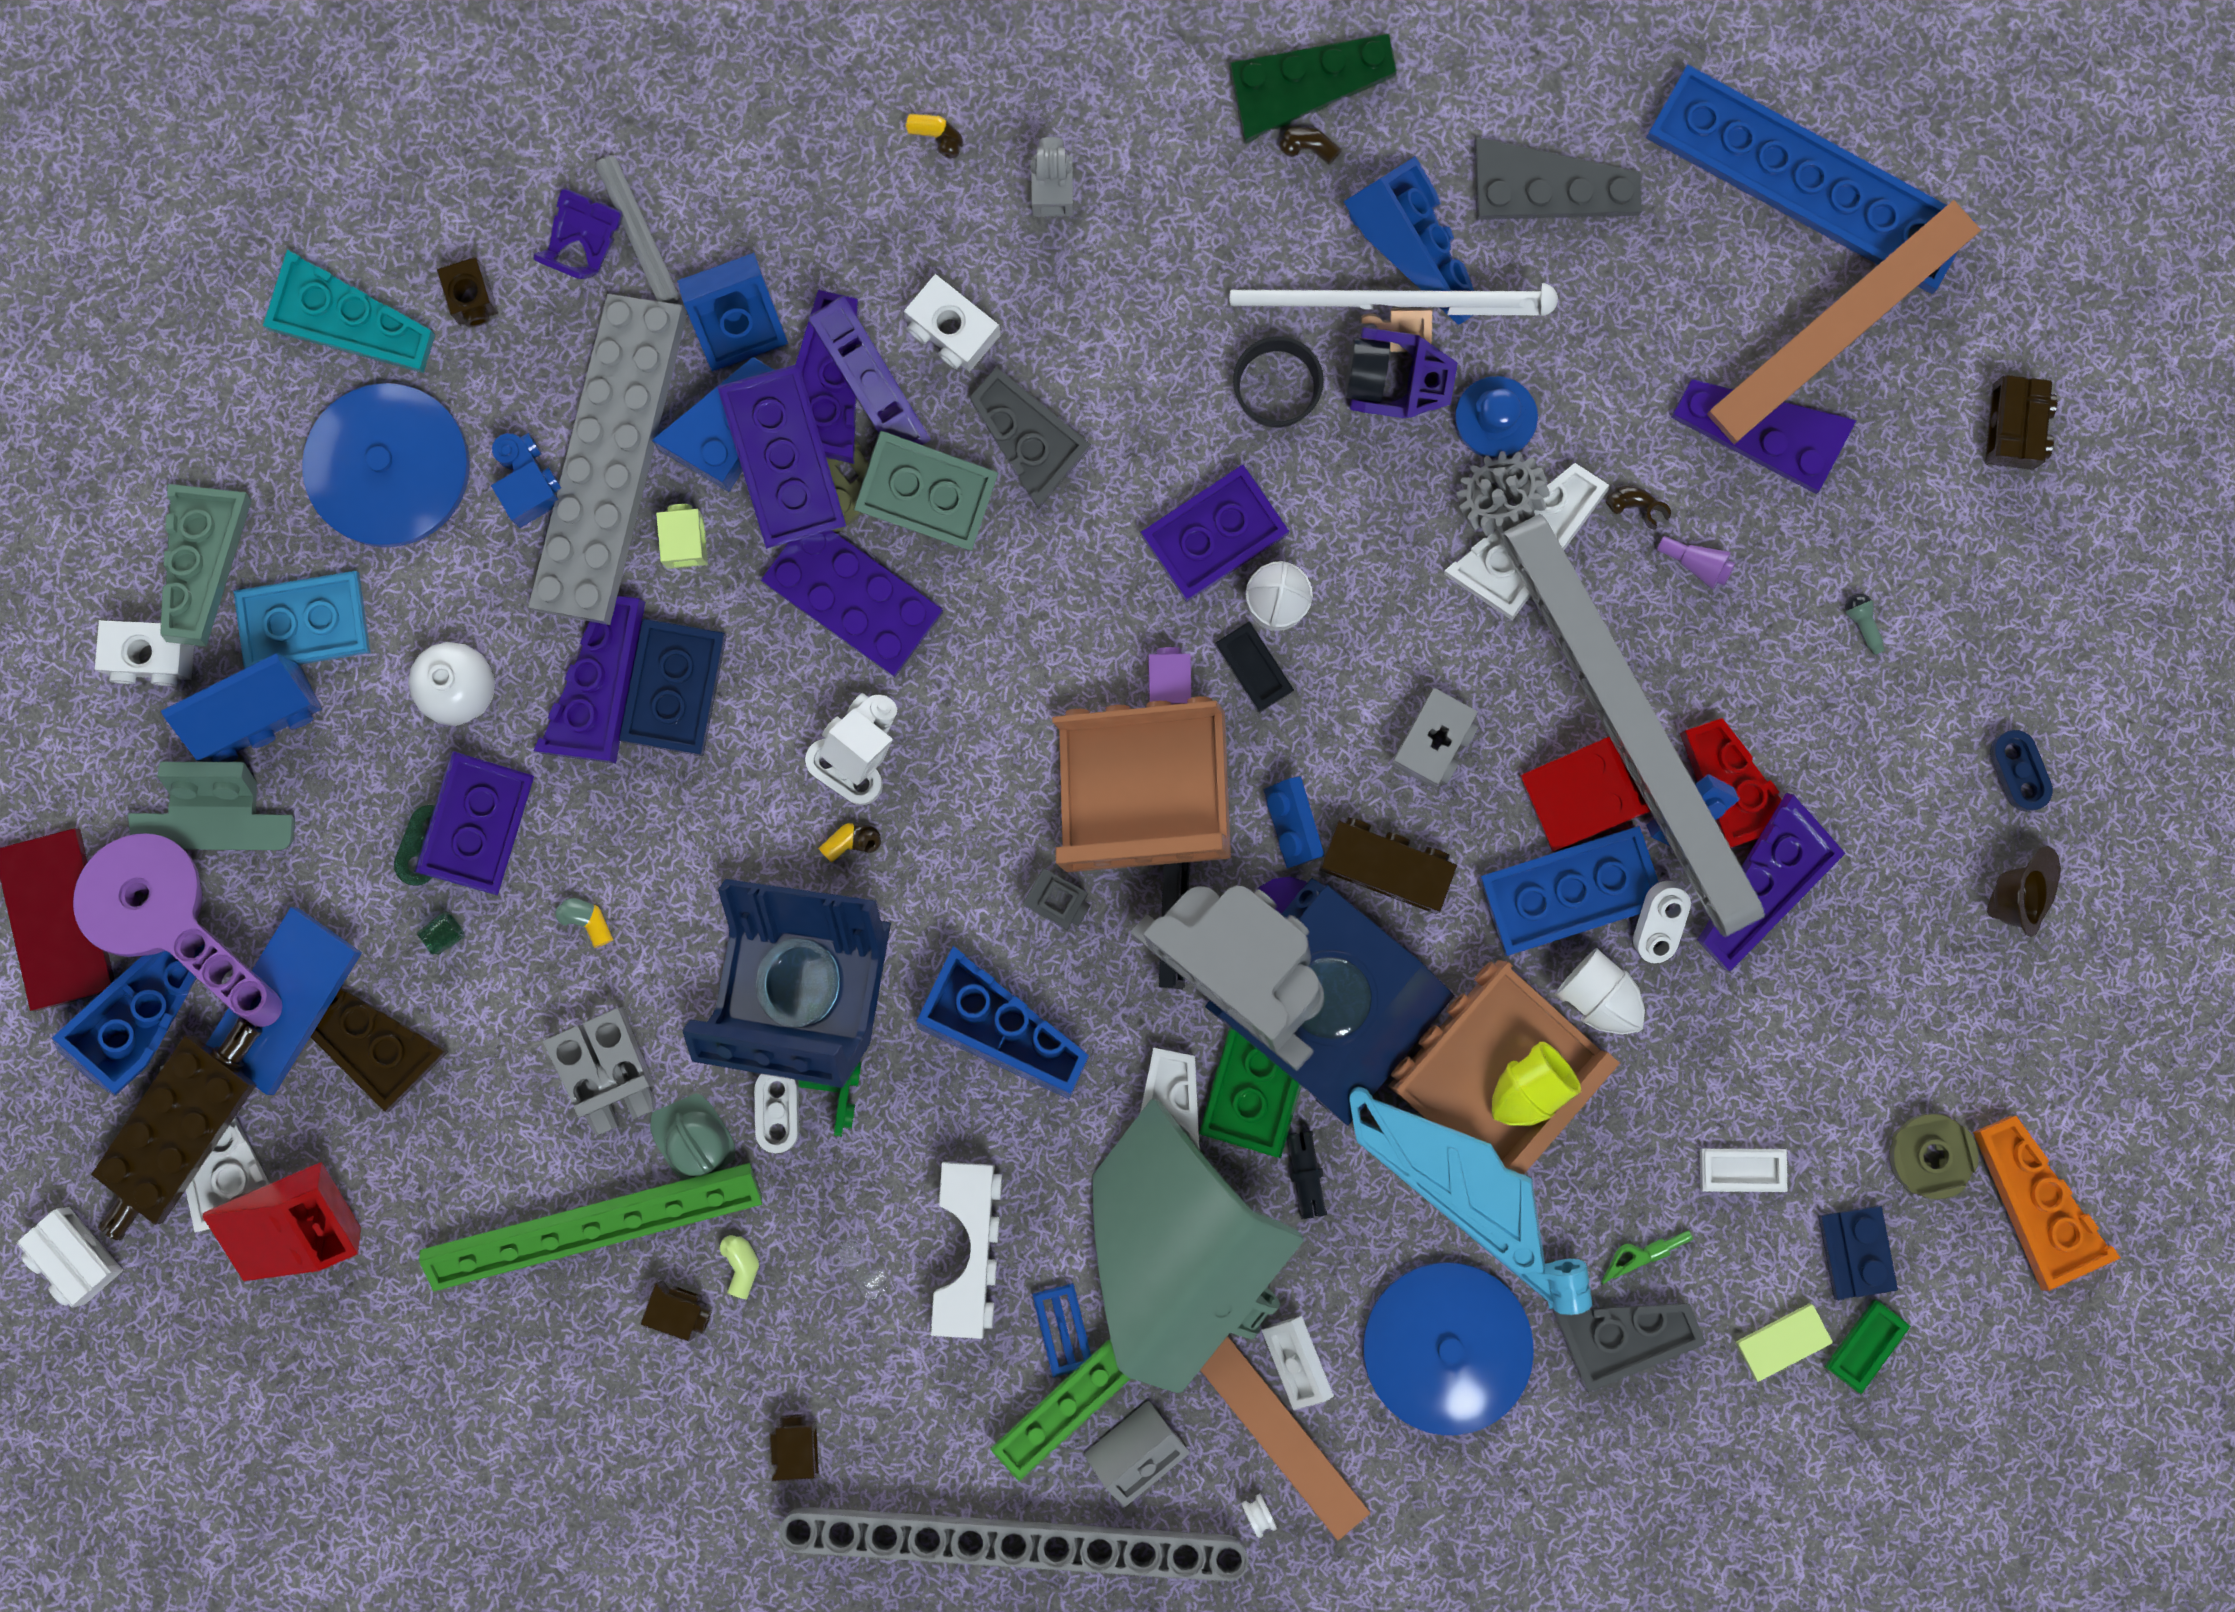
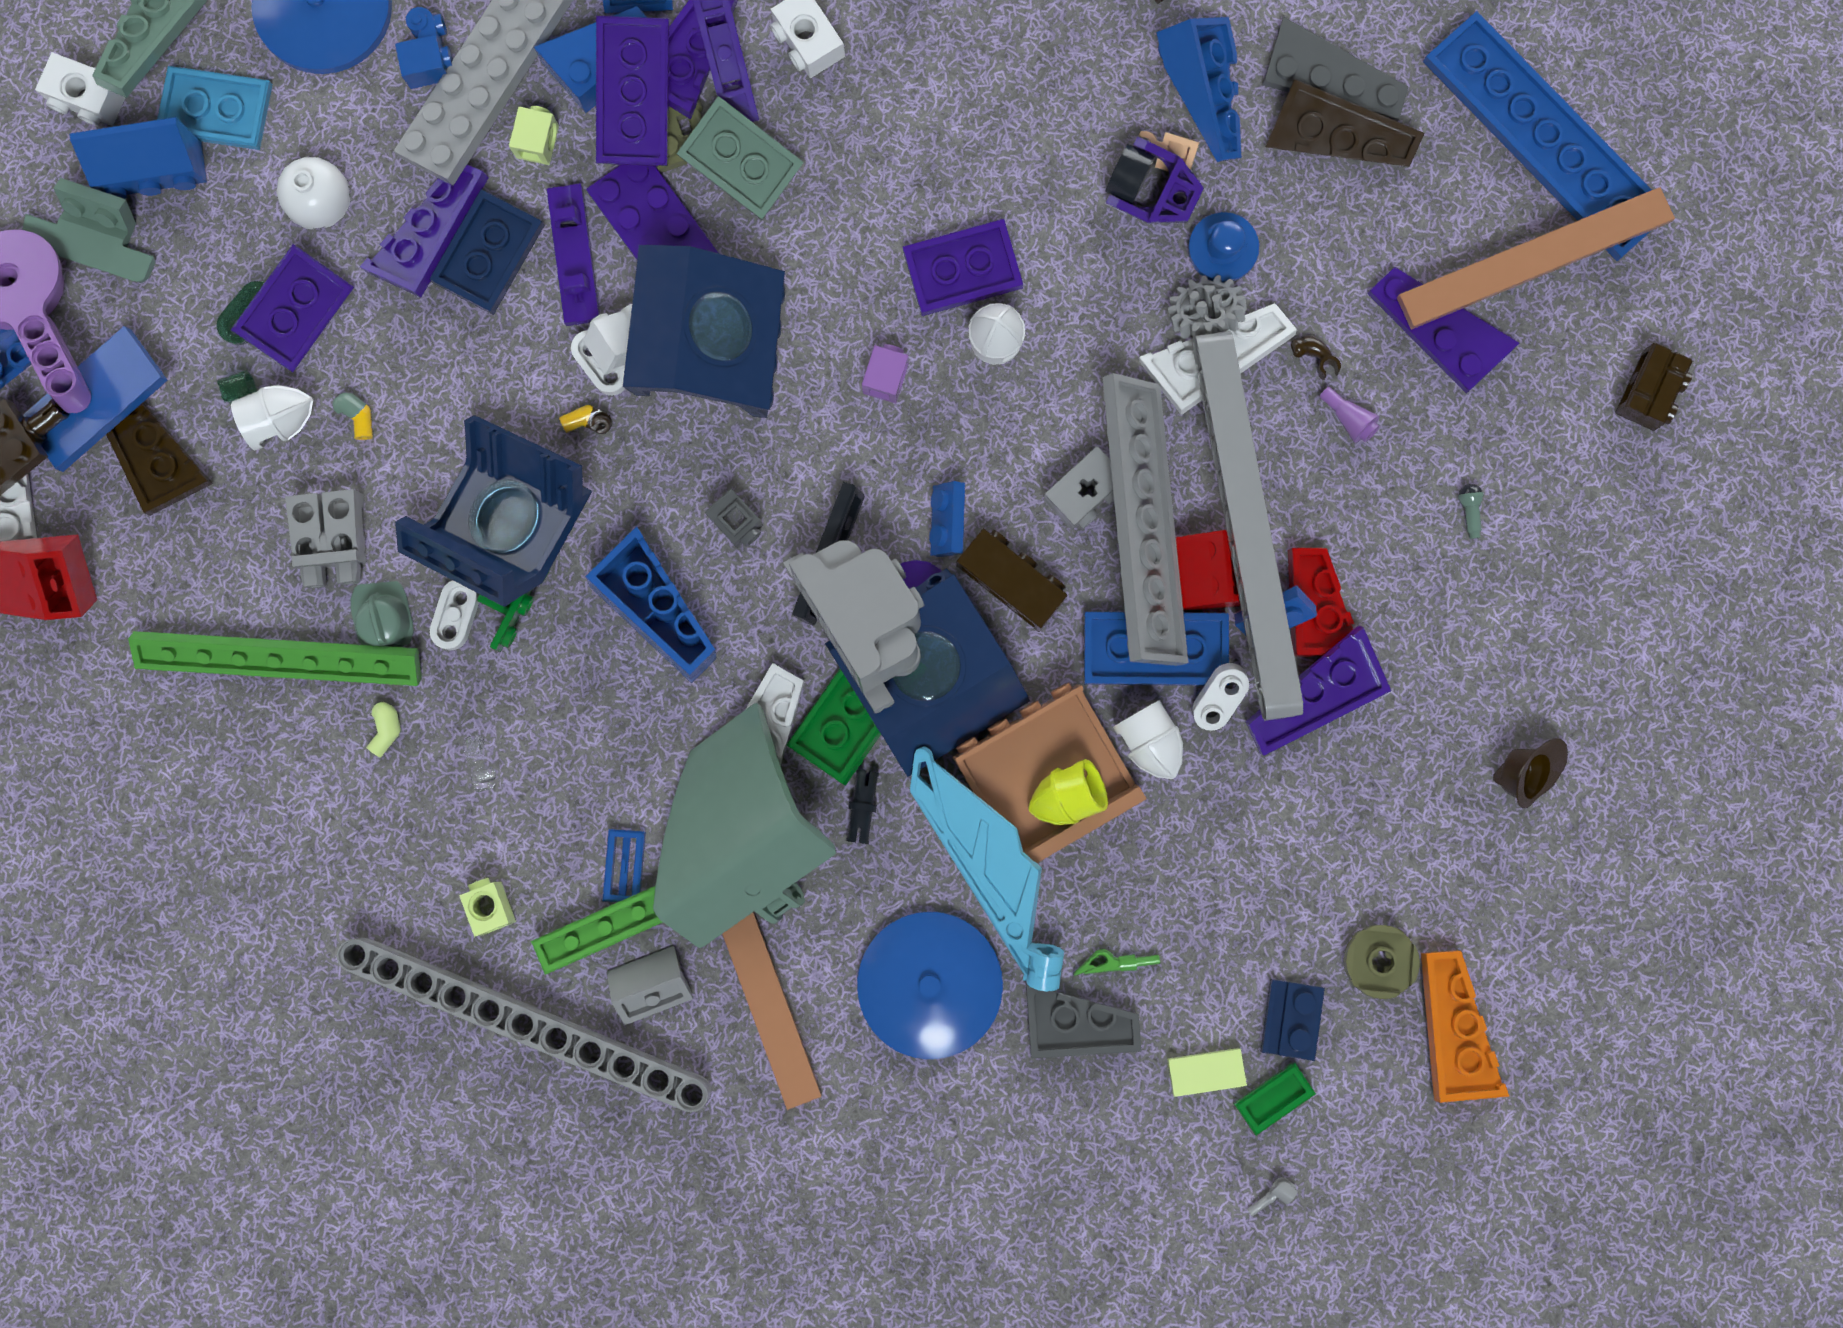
camera: 25 degrees right, 0 degrees up
dark brown window [640,1281,712,1342] -> none
dark brown window [770,1414,819,1481] -> none
white arch [931,1162,1002,1339] -> none
dark grey wing [970,367,1091,510] -> none
nougat panel [1052,696,1231,872] -> none
black tile [1214,621,1294,713] -> none
white bar [1230,283,1558,316] -> none
black tyre [1233,336,1324,428] -> none
white bush [1241,1494,1277,1539] -> none
white plate [1262,1316,1334,1410] -> none
white tile [1700,1149,1787,1192] -> none
dark blue plate [1990,730,2053,812] -> none
none -> white helmet [231,385,313,451]
none -> yellowish green brick [459,878,516,937]
none -> dark purple hinge [546,183,600,326]
none -> dark blue panel [622,245,785,418]
none -> light grey plate [1102,373,1188,666]
none -> light grey hand [1247,1177,1298,1217]
none -> dark brown wing [1265,79,1425,167]

